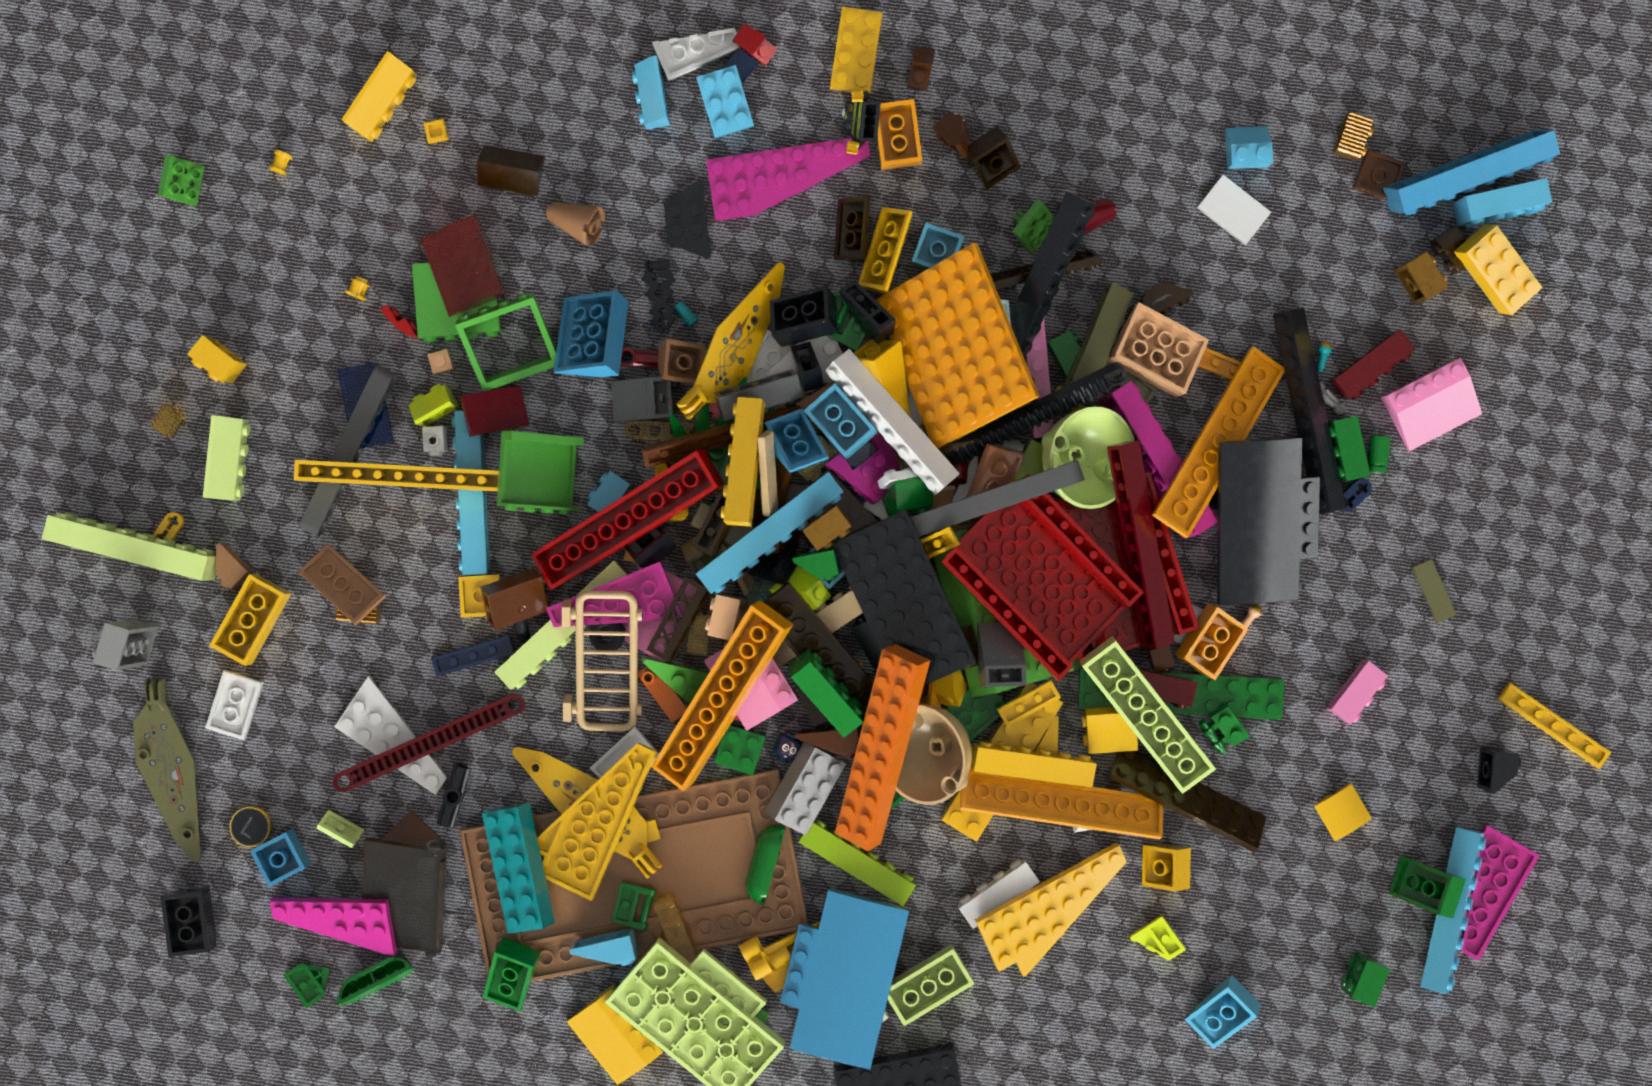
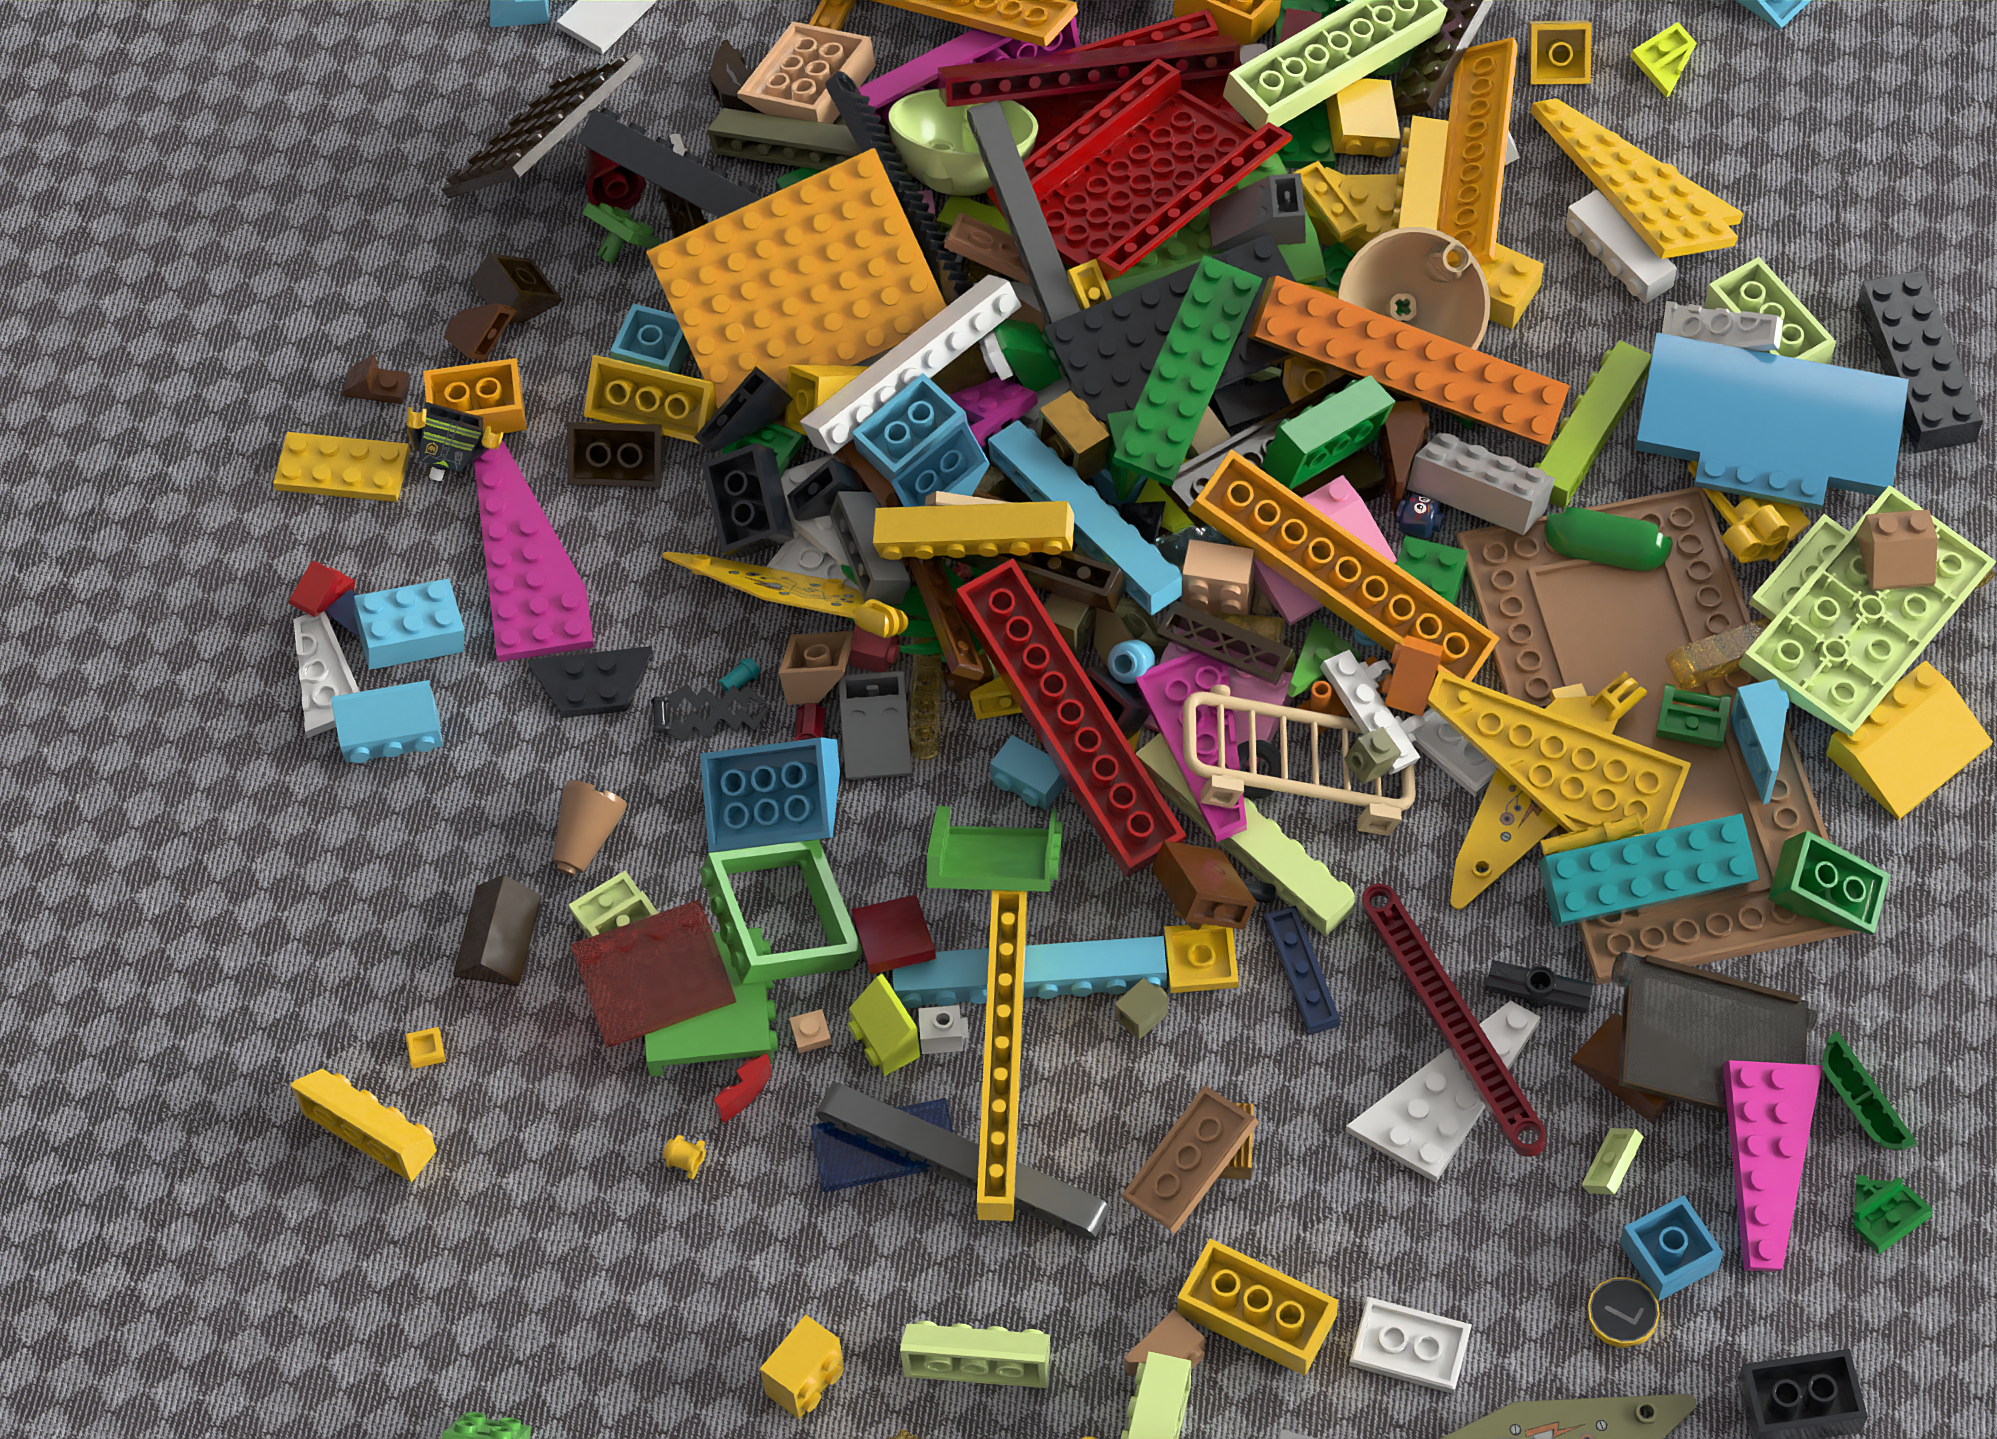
camera: 85 degrees left, 30 degrees down
yellow bush [268,149,293,176] -> none
none -> dark brown plate [441,52,645,199]
none -> yellowish green brick [568,870,661,957]
none -> medium azure head [1107,640,1155,684]
none -> green plate [1112,255,1263,487]
none -> olive brick [1115,978,1168,1040]
none -> white hinge [1320,649,1427,775]
none -> olive brick [1344,727,1402,785]
none -> orange brick [1382,635,1444,716]
none -> yellow pin [1540,812,1644,857]
none -> white wing [1662,301,1783,352]
none -> medium nougat slope [1856,509,1937,591]

